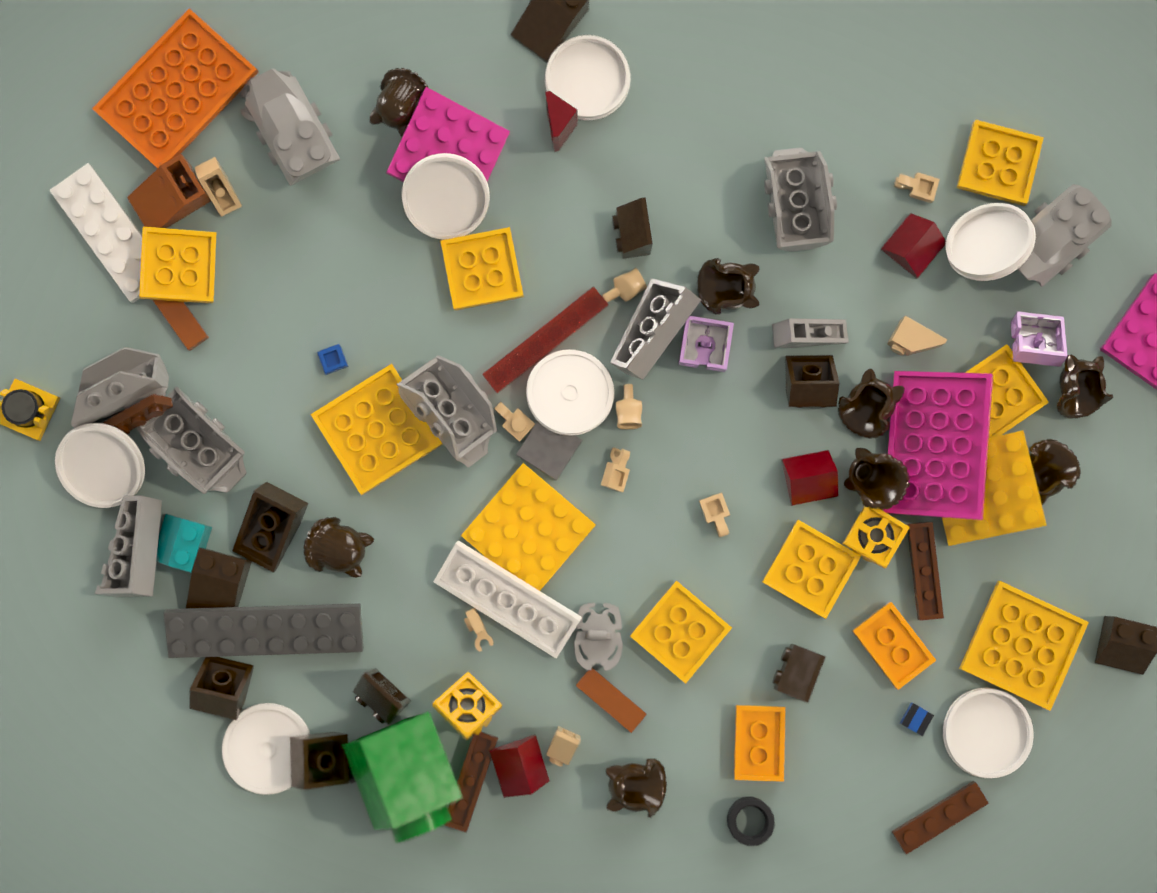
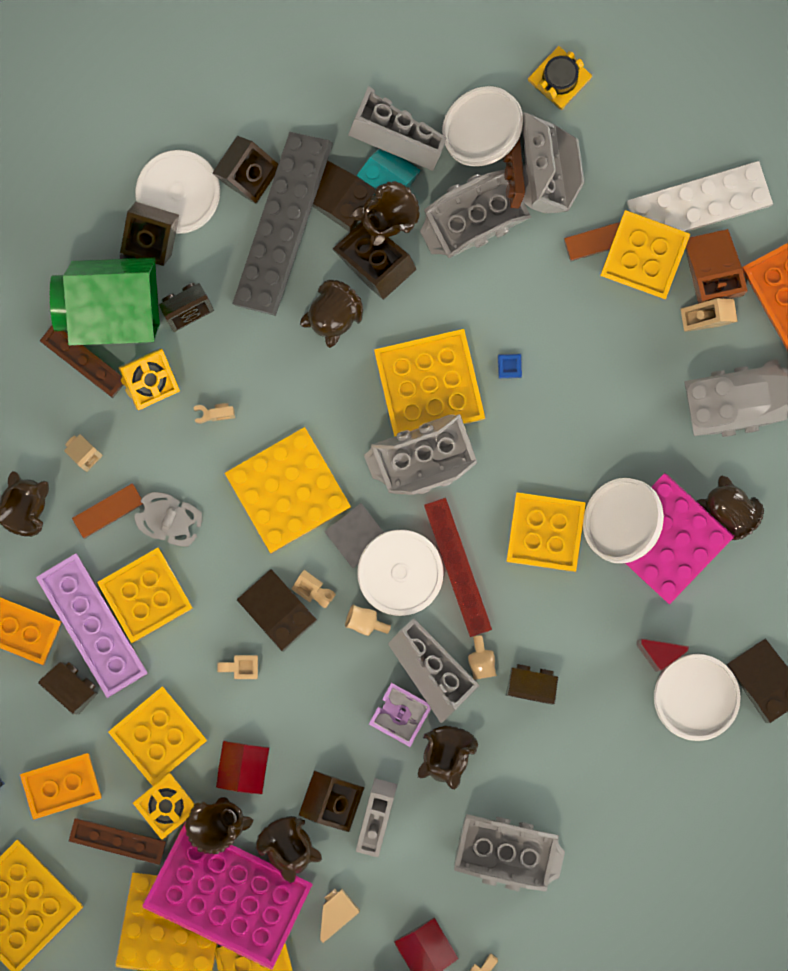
camera: 115 degrees right, 0 degrees up
white plate [433,541,582,659] -> none
dark red slope [489,734,550,798] -> none
tan plate [494,402,536,442] -> none
none -> lavender plate [36,554,148,698]
none -> dark brown slope [237,569,318,652]
none -> dark brown hair [351,181,420,246]

